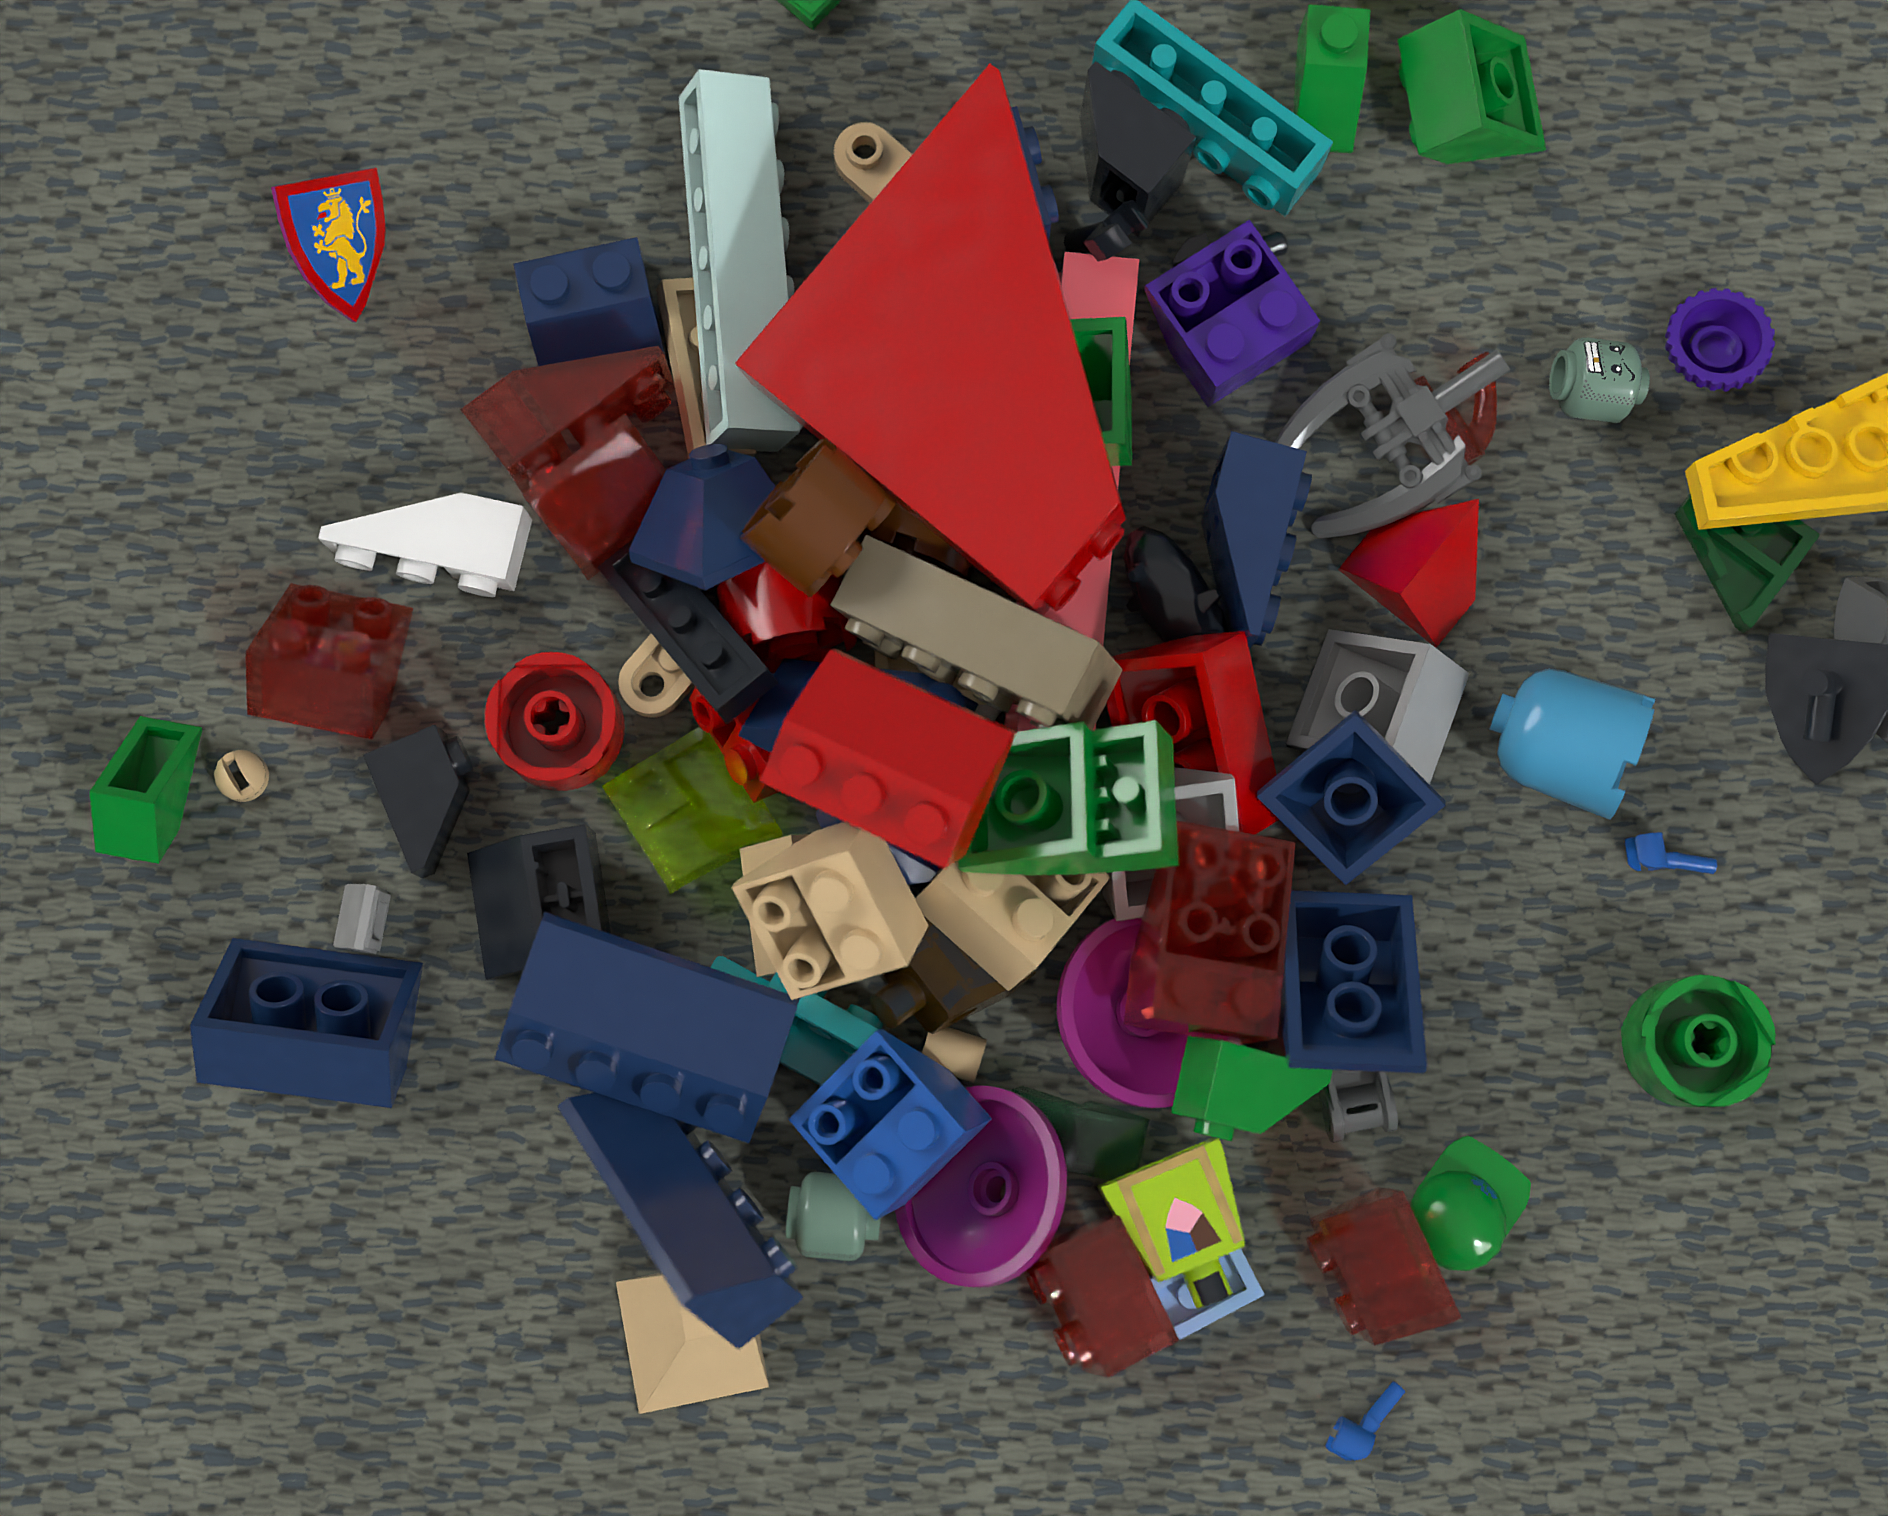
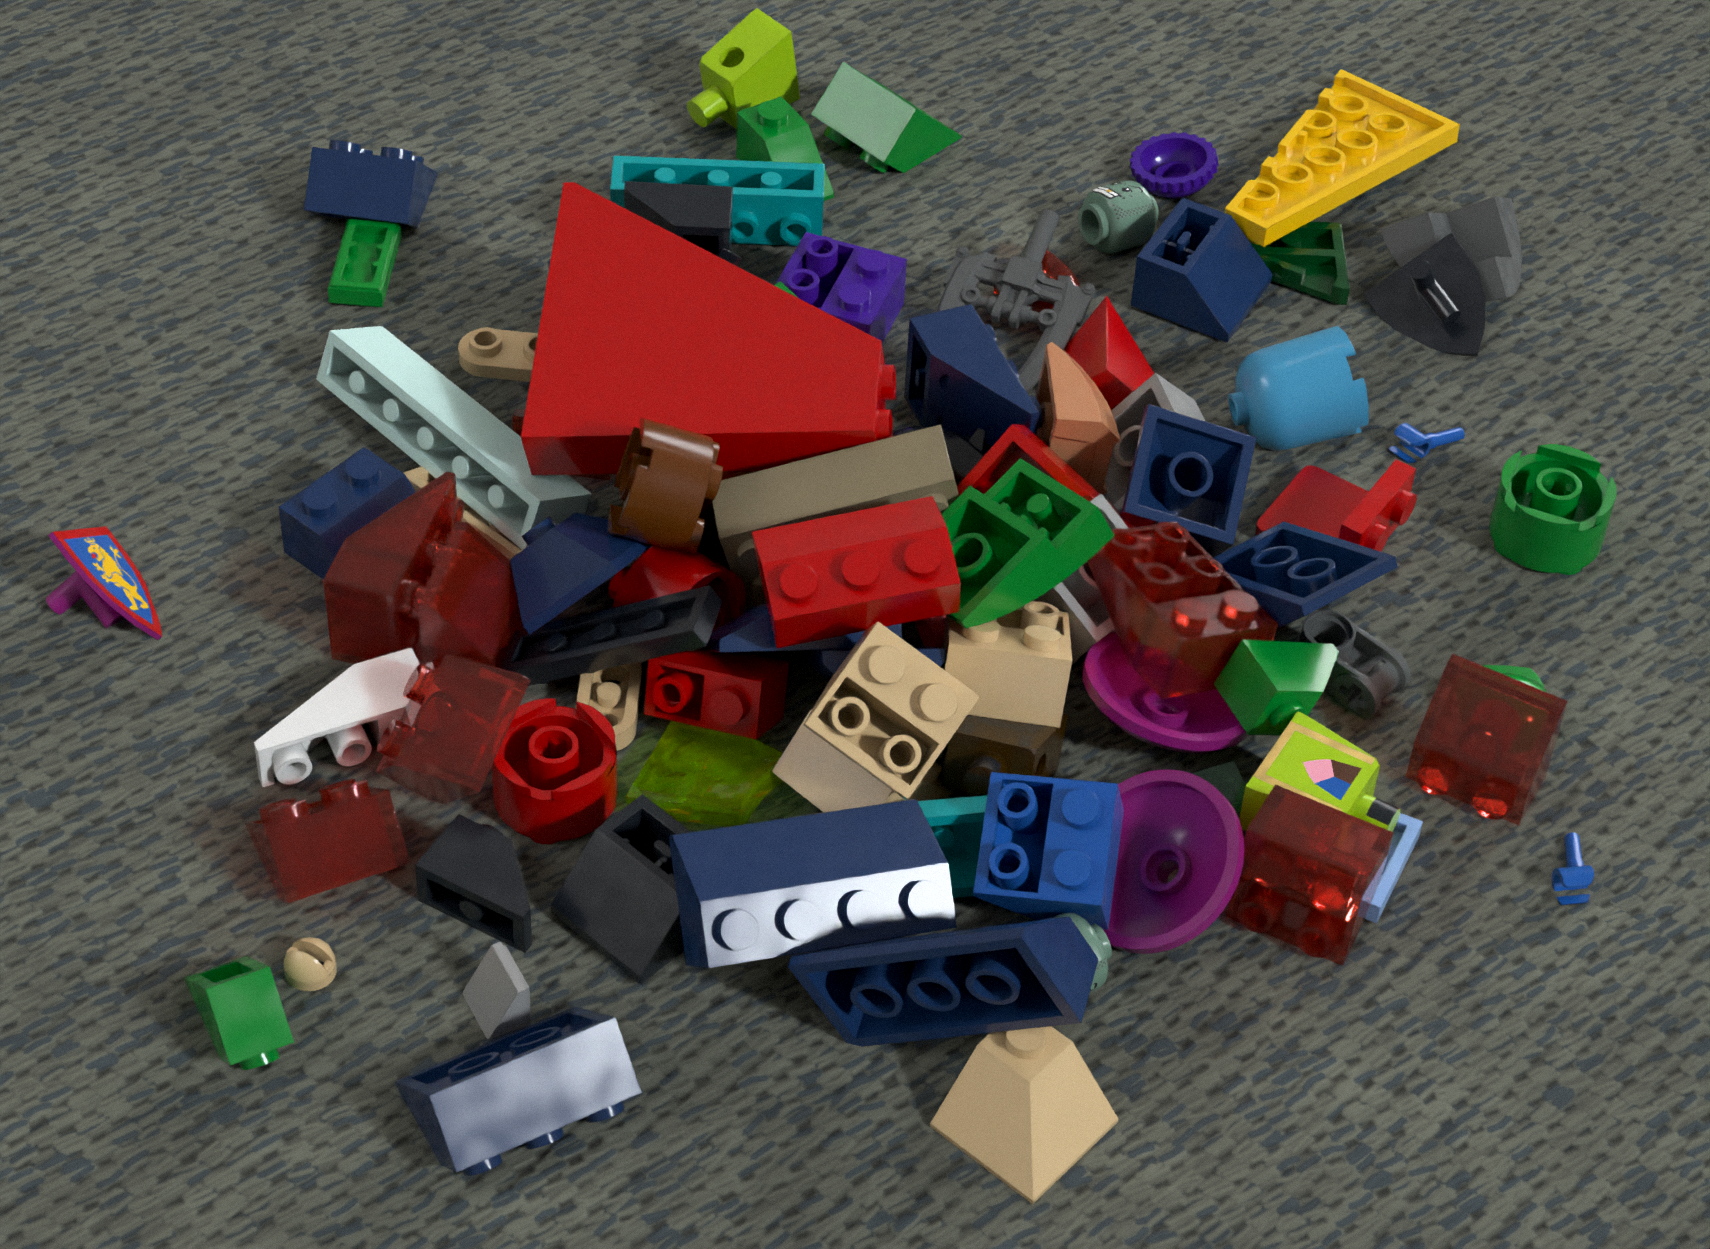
camera: 35 degrees left, 35 degrees down
none -> clear red slope [376,654,530,805]
none -> nougat slope [1035,342,1120,495]
none -> dark blue slope [1131,198,1273,343]
none -> red bracket [1255,459,1417,552]

